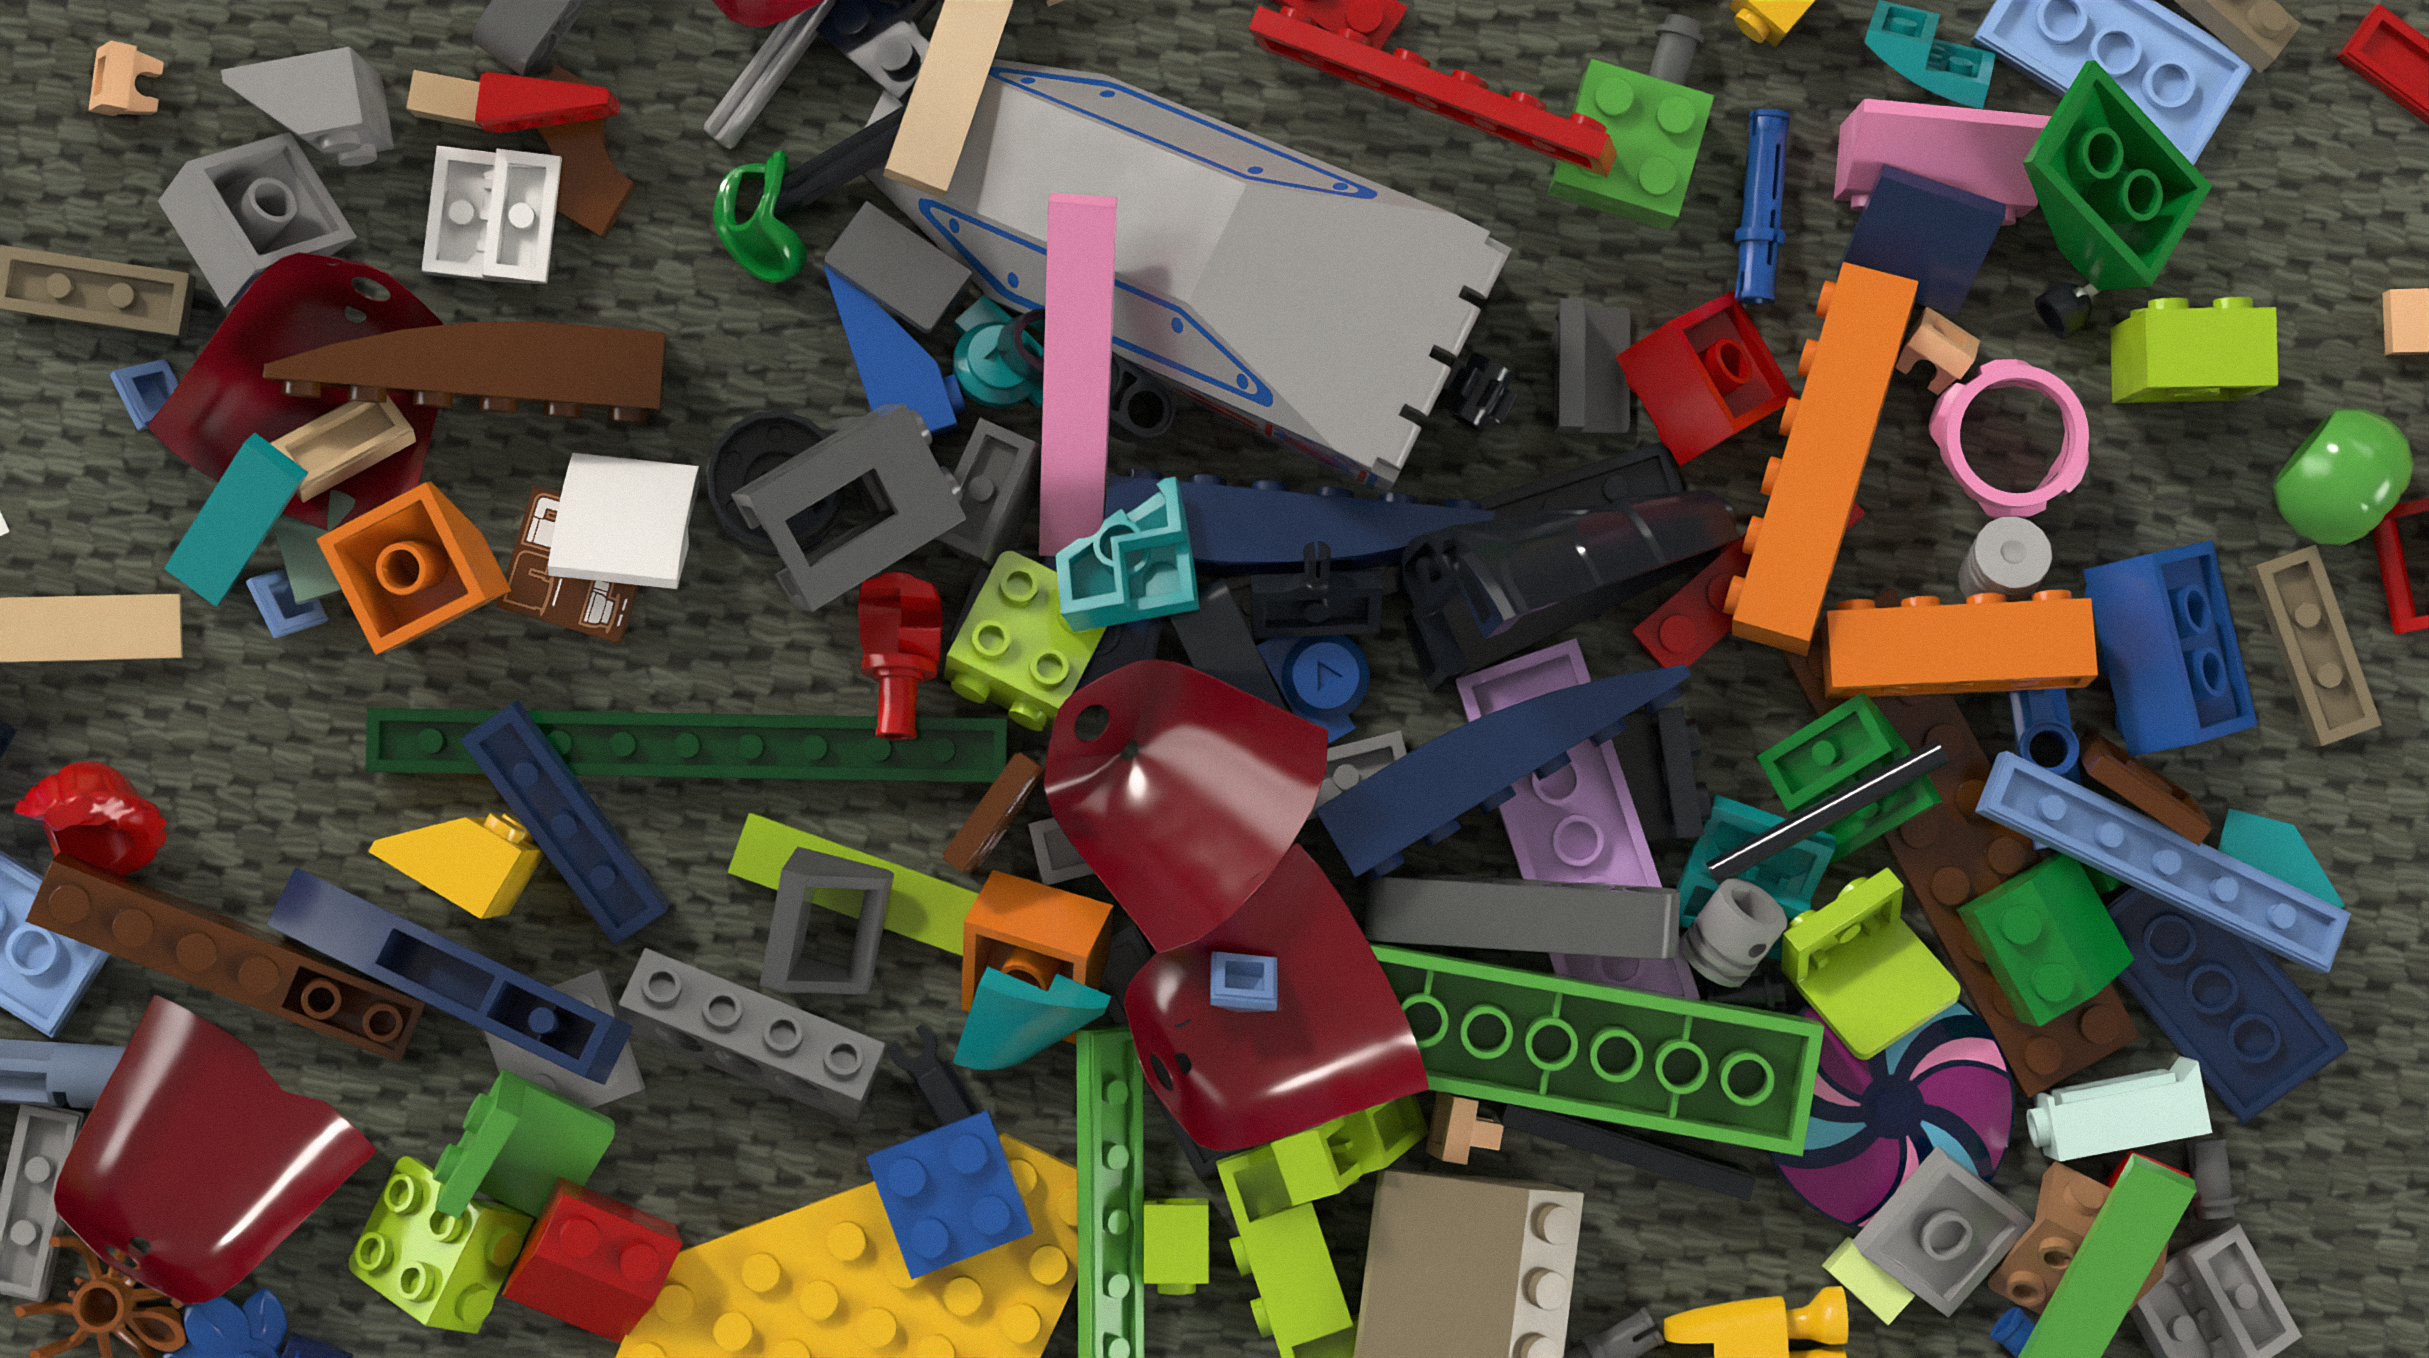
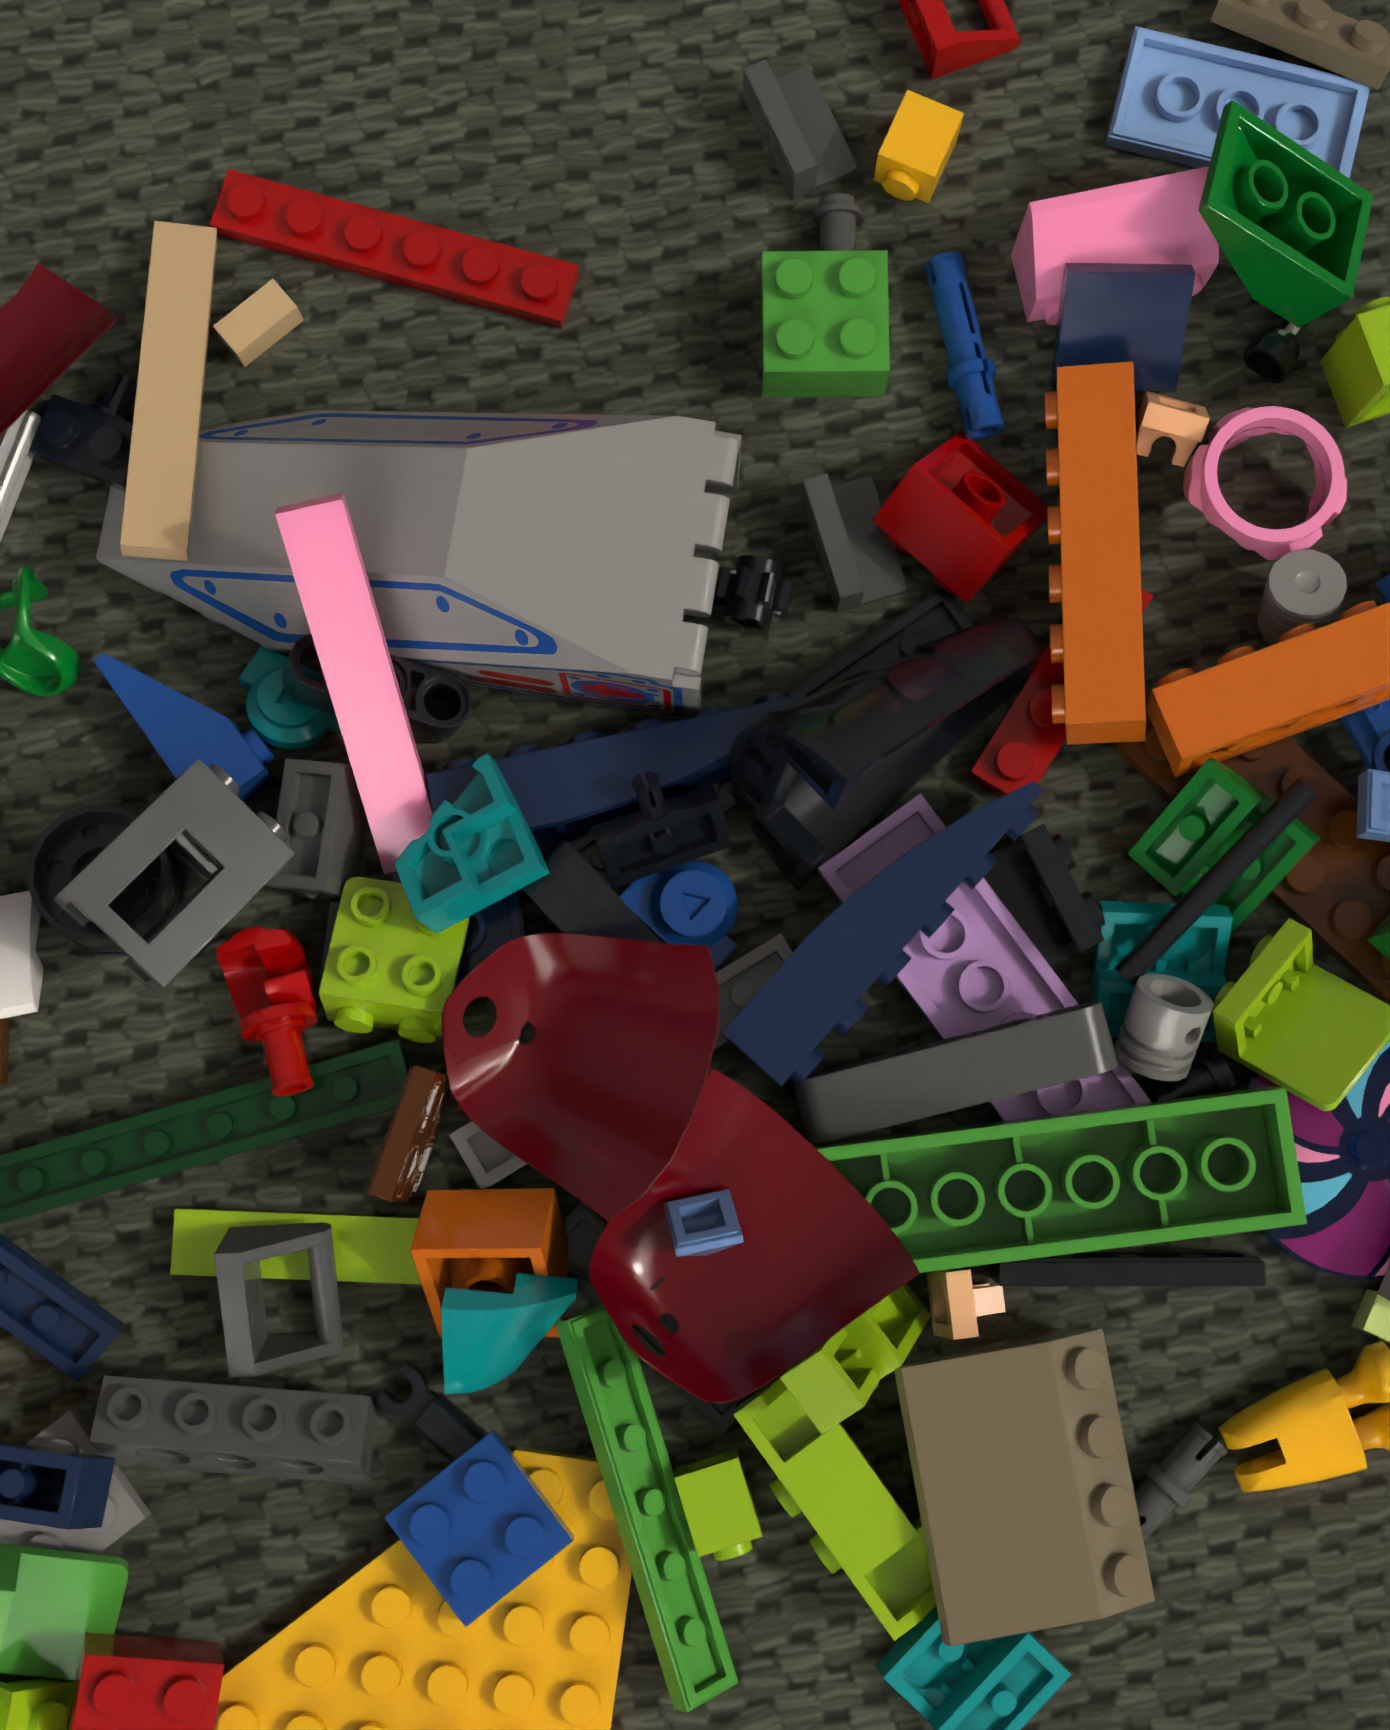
camera: 15 degrees left, 5 degrees down
black axle [756,104,907,221] -> none
dark grey panel [825,201,972,333] -> none
red plate [1248,6,1617,178] -> none
teal slope [1865,0,1996,109] -> none

